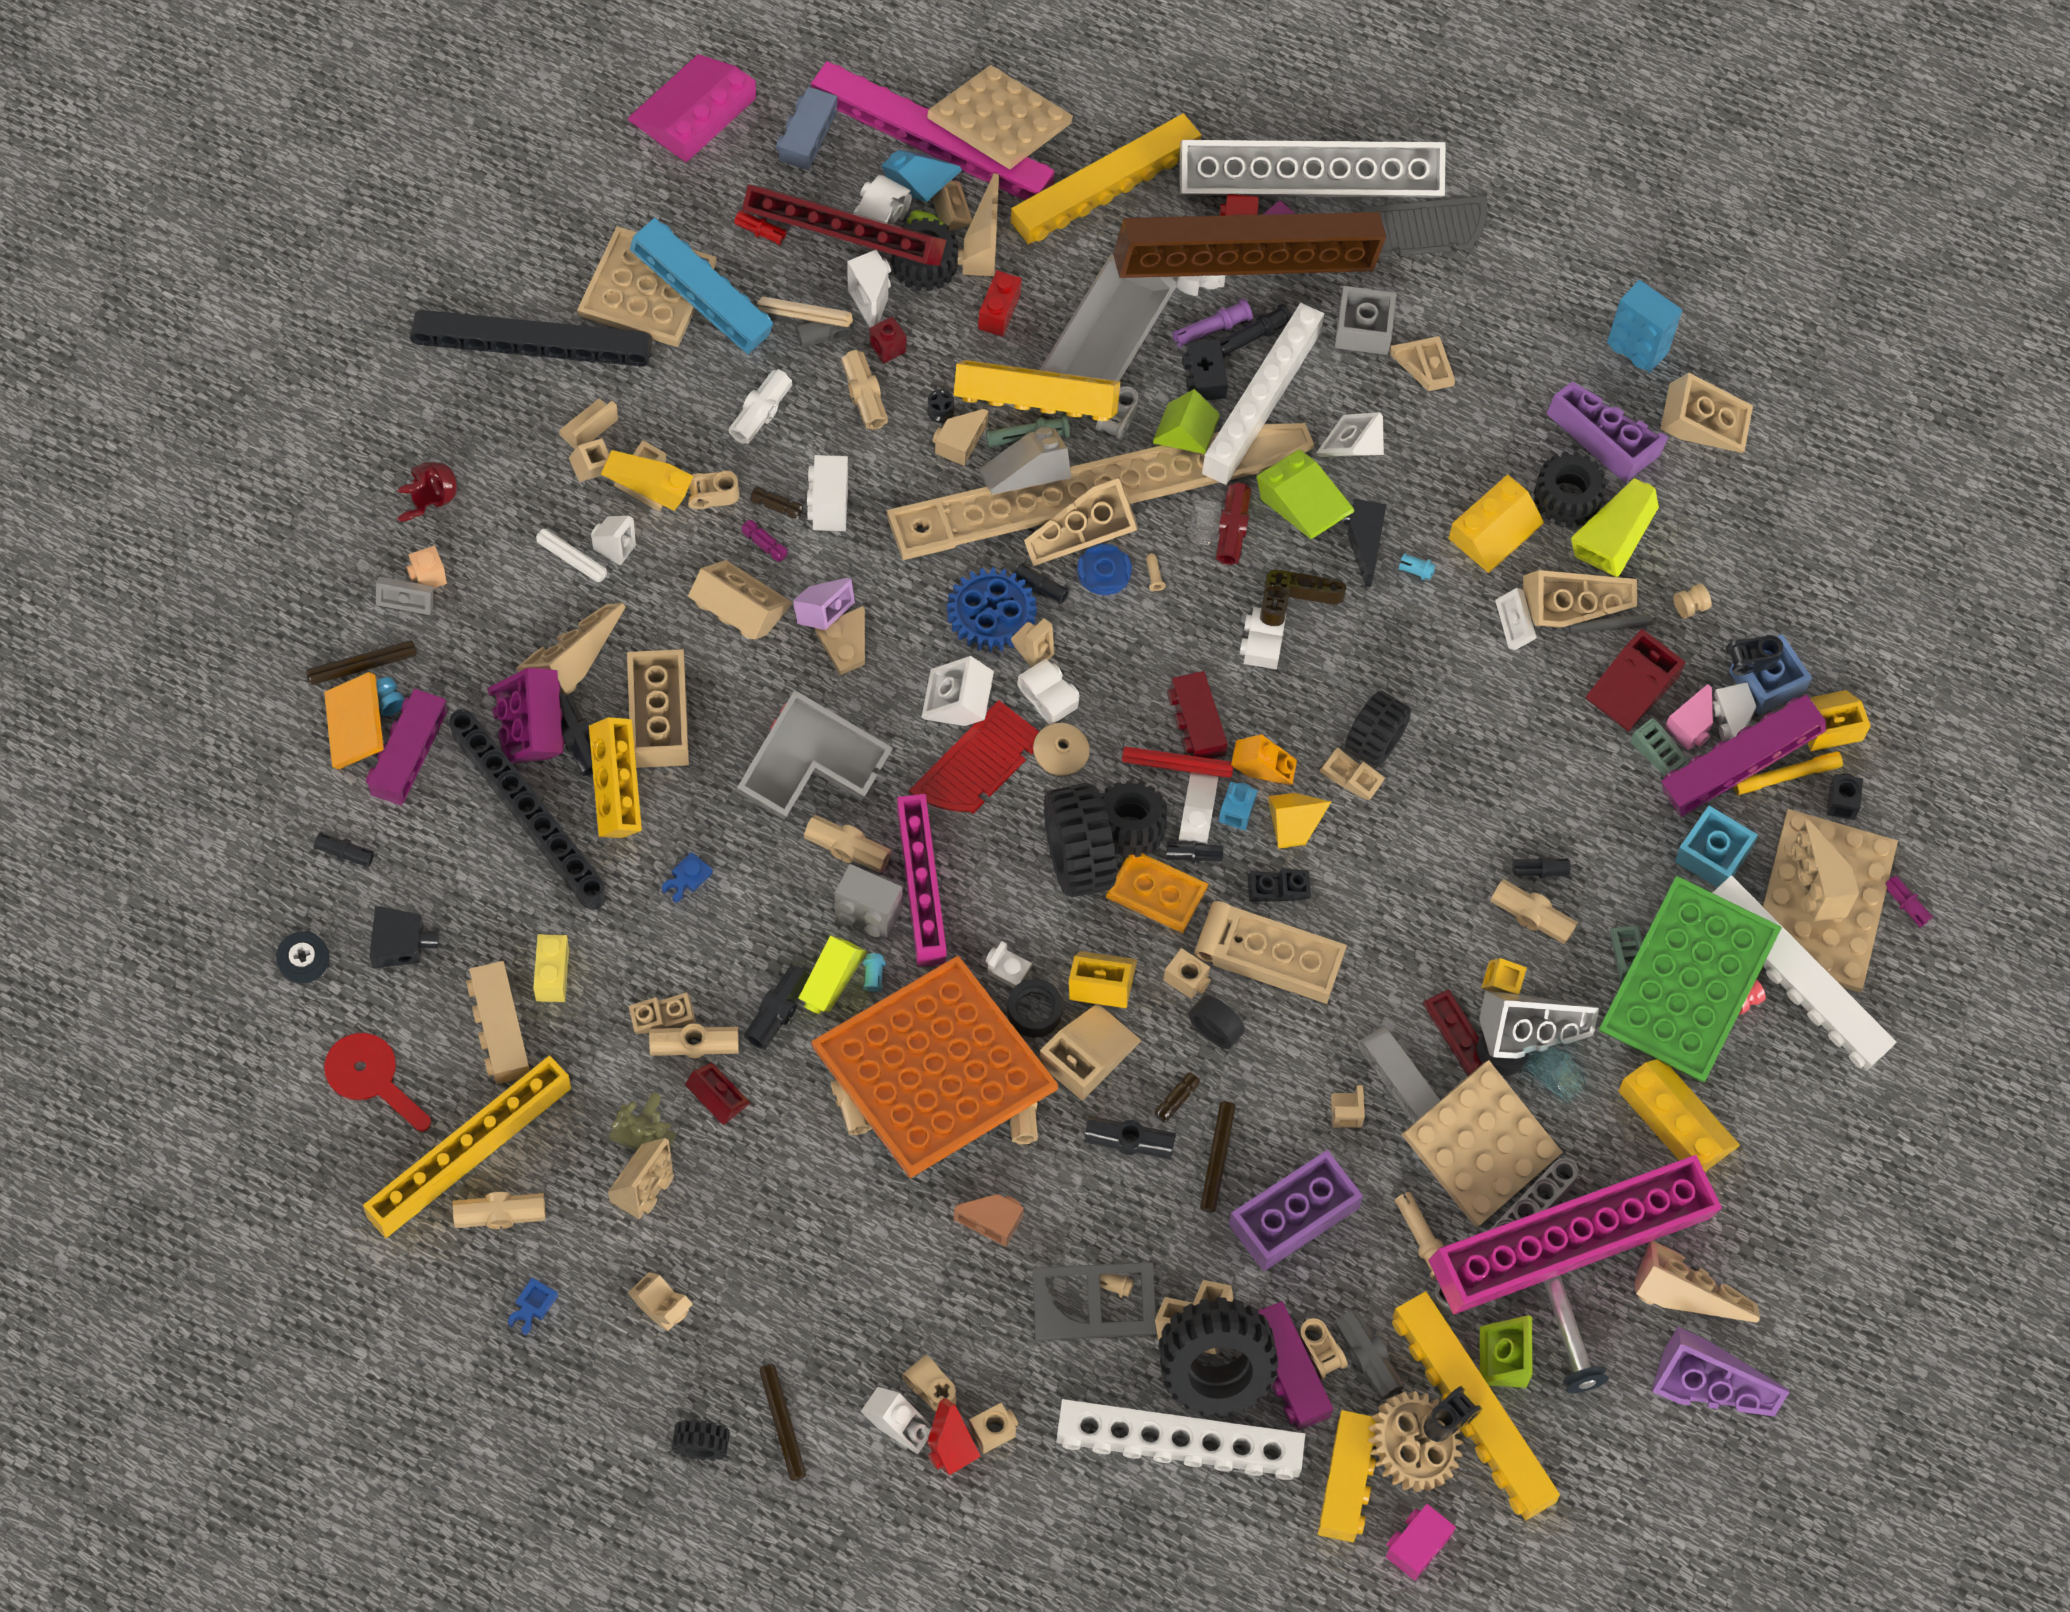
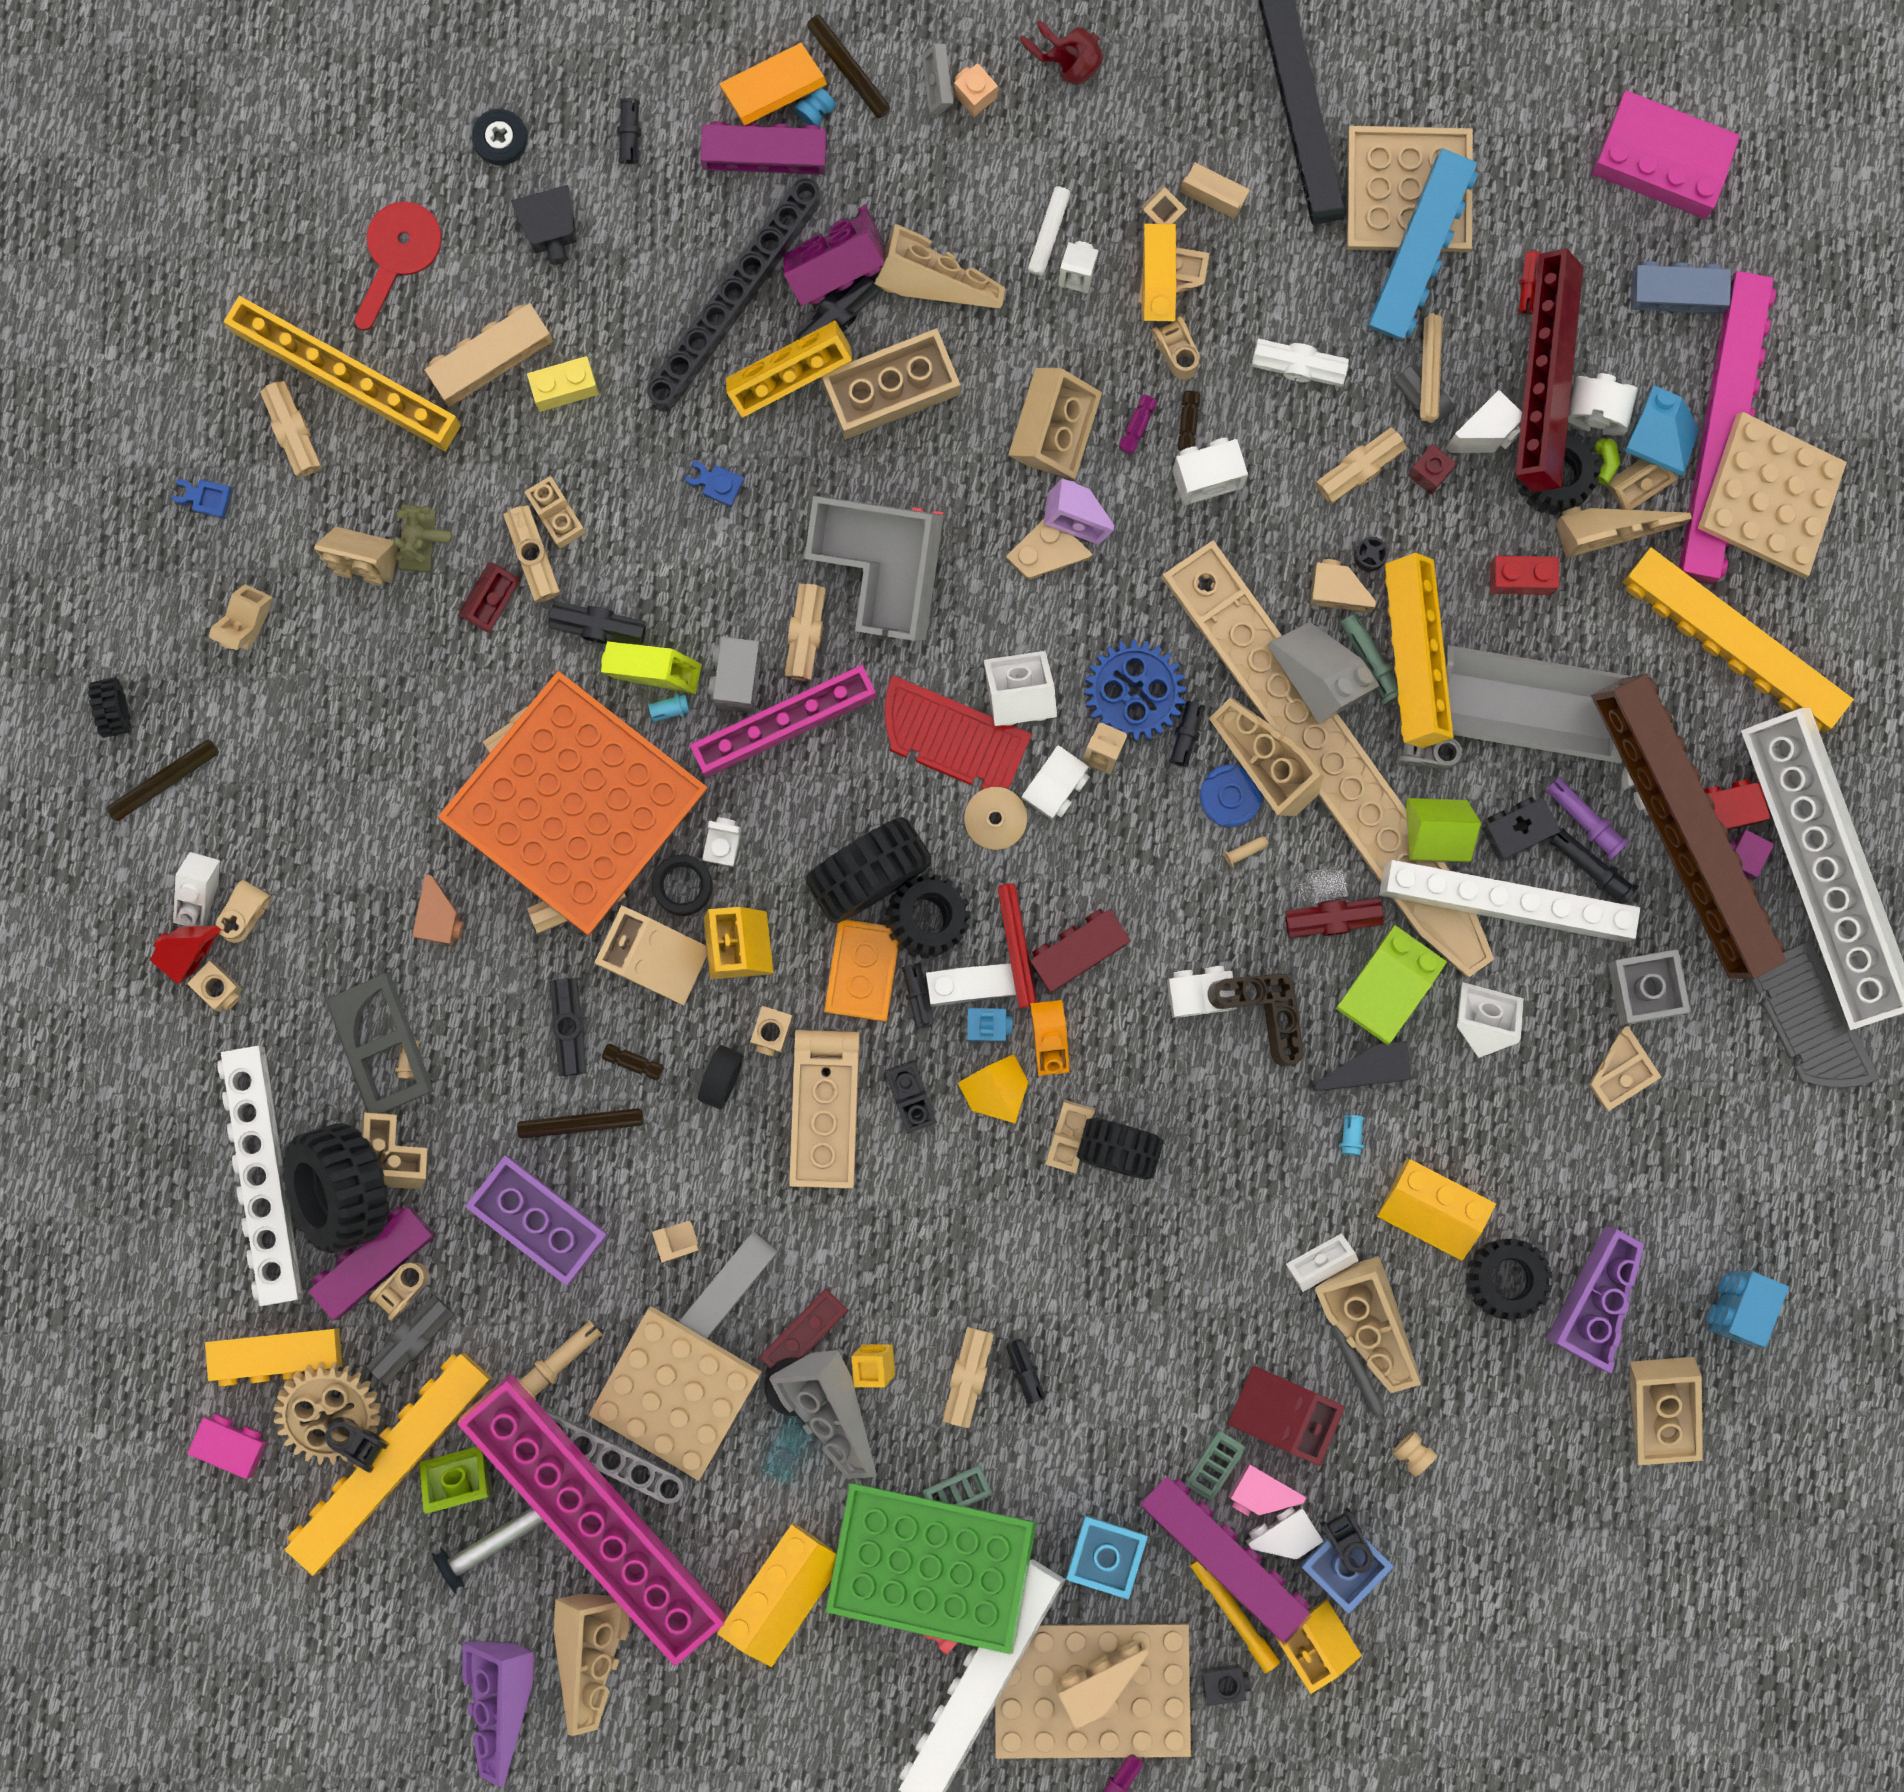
camera: 75 degrees right, 20 degrees up
neon yellow slope [1571,478,1659,577] -> none

